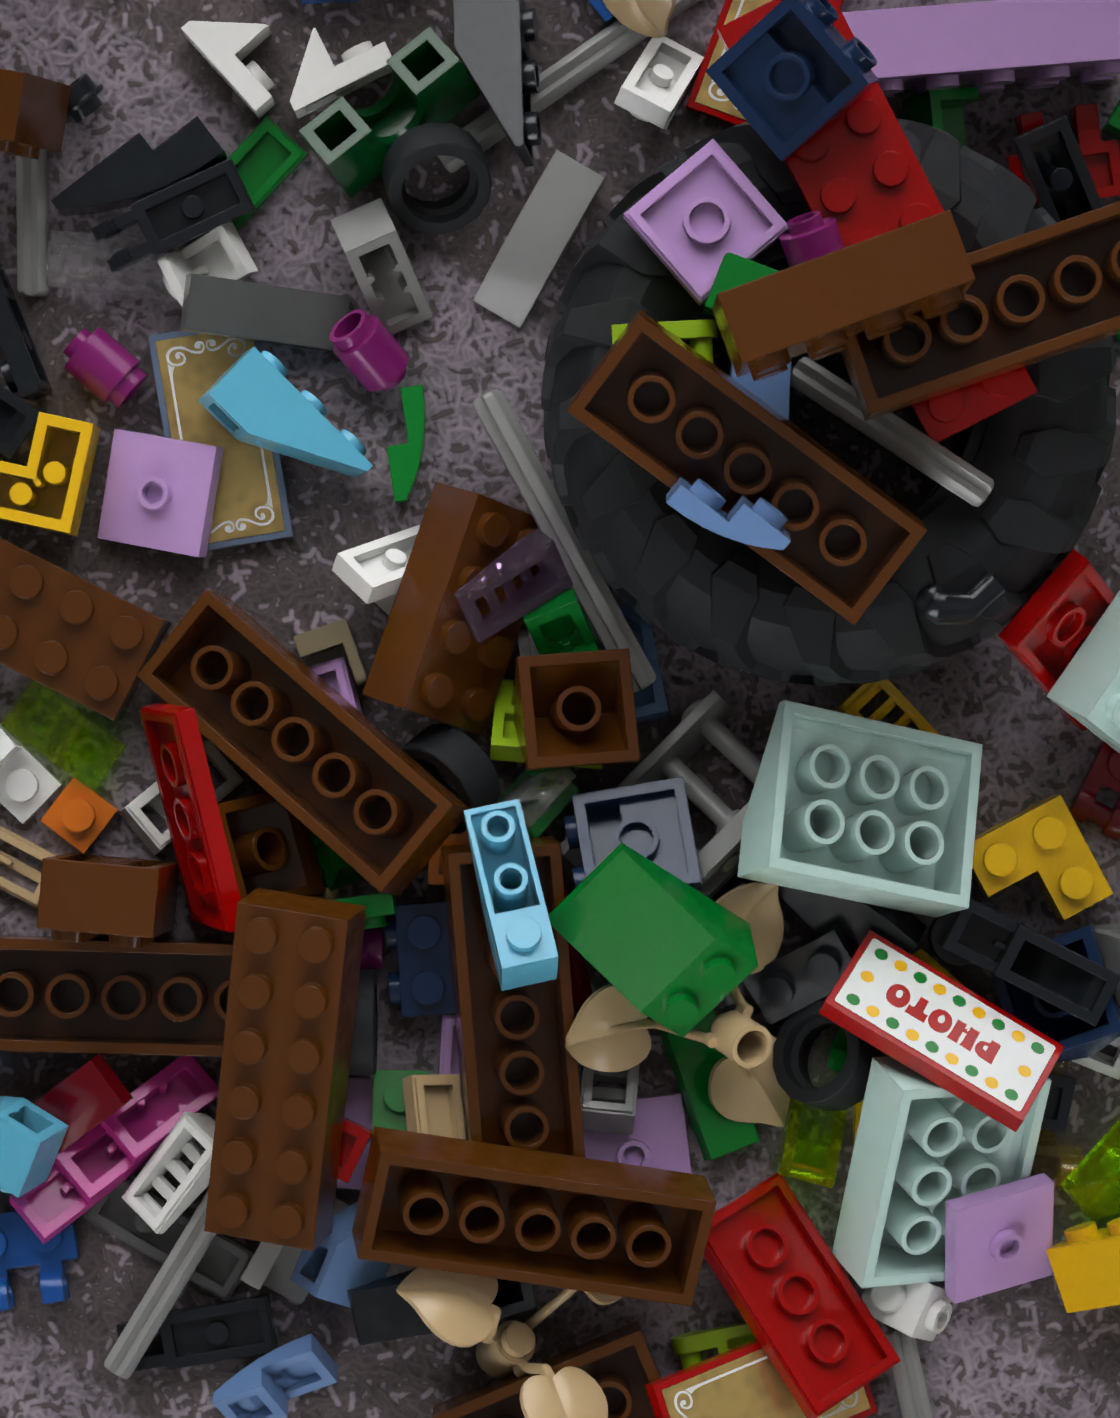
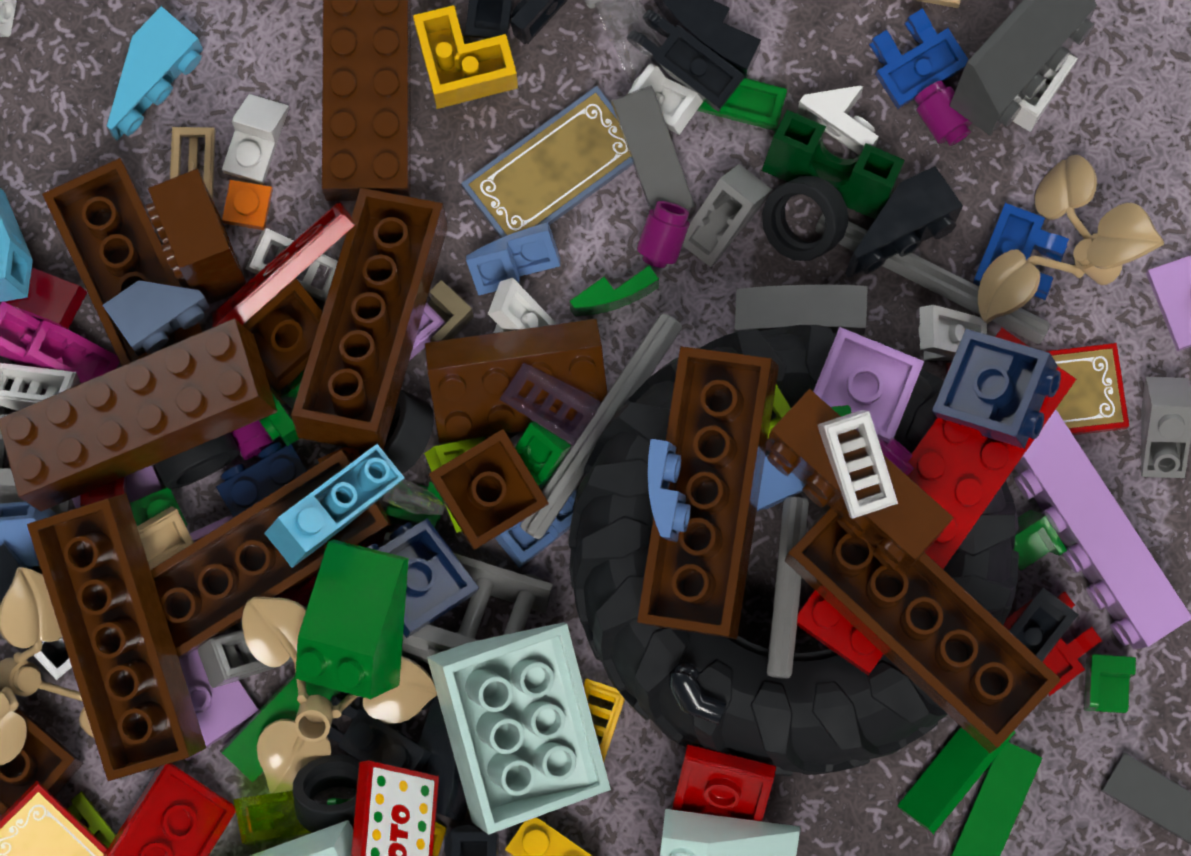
camera: 70 degrees right, 10 degrees down
clear neon green slope [0,679,126,791] -> none
magenta brick [63,327,148,409] -> none
lavender plate [97,429,224,557] -> none
white slope [181,21,275,119] -> none
medium azure slope [197,347,373,477] -> none
none -> sand blue slope [103,280,210,356]
none -> medium blue slope [466,222,560,295]
none -> white slope [818,410,898,519]

